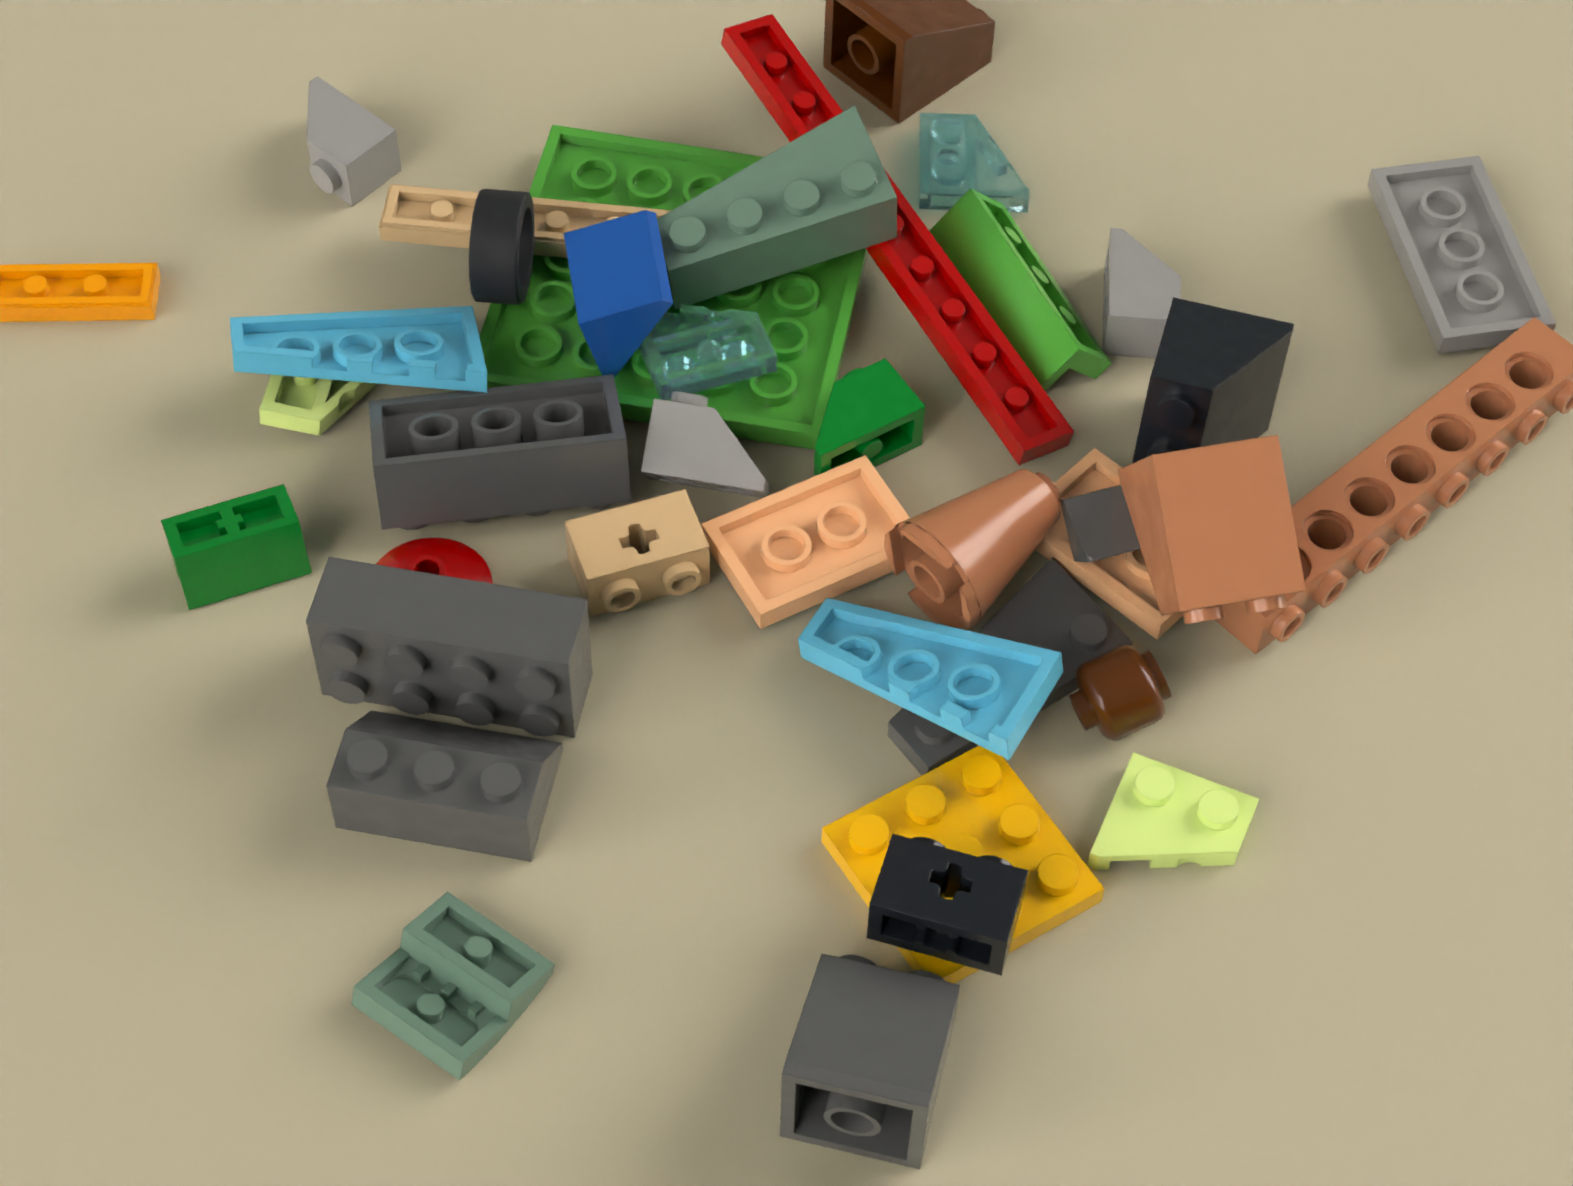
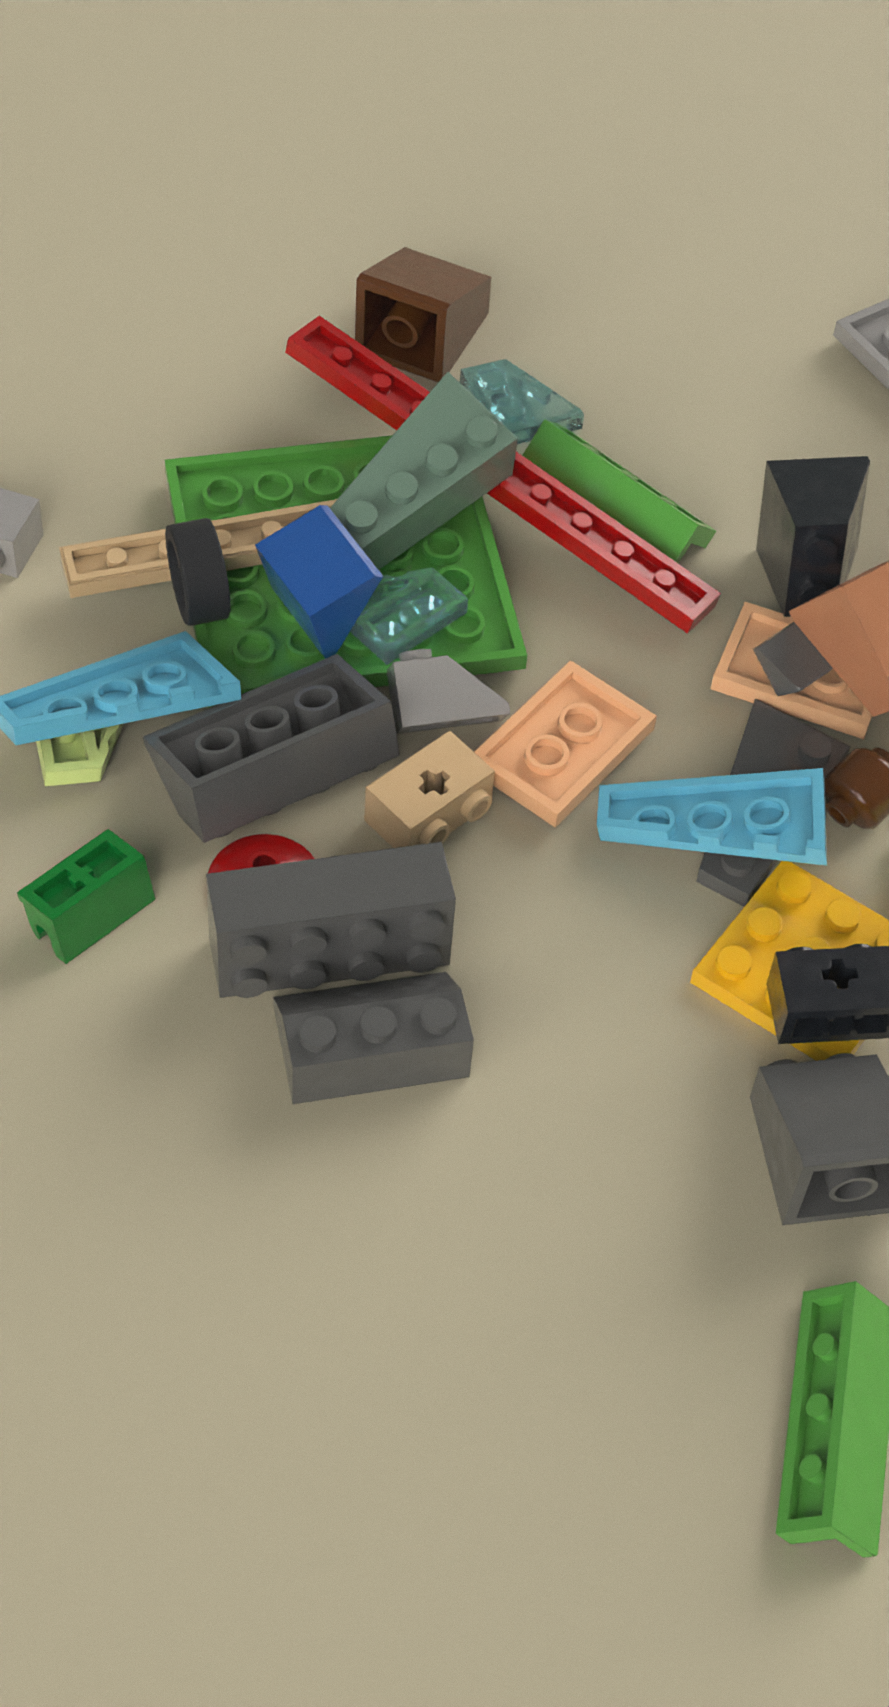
camera: 25 degrees left, 0 degrees up
sand green slope [352,891,555,1081] -> none
green slope [813,358,925,477] -> none
nougat cone [884,469,1061,630] -> none
light grey slope [1102,228,1181,358] -> none

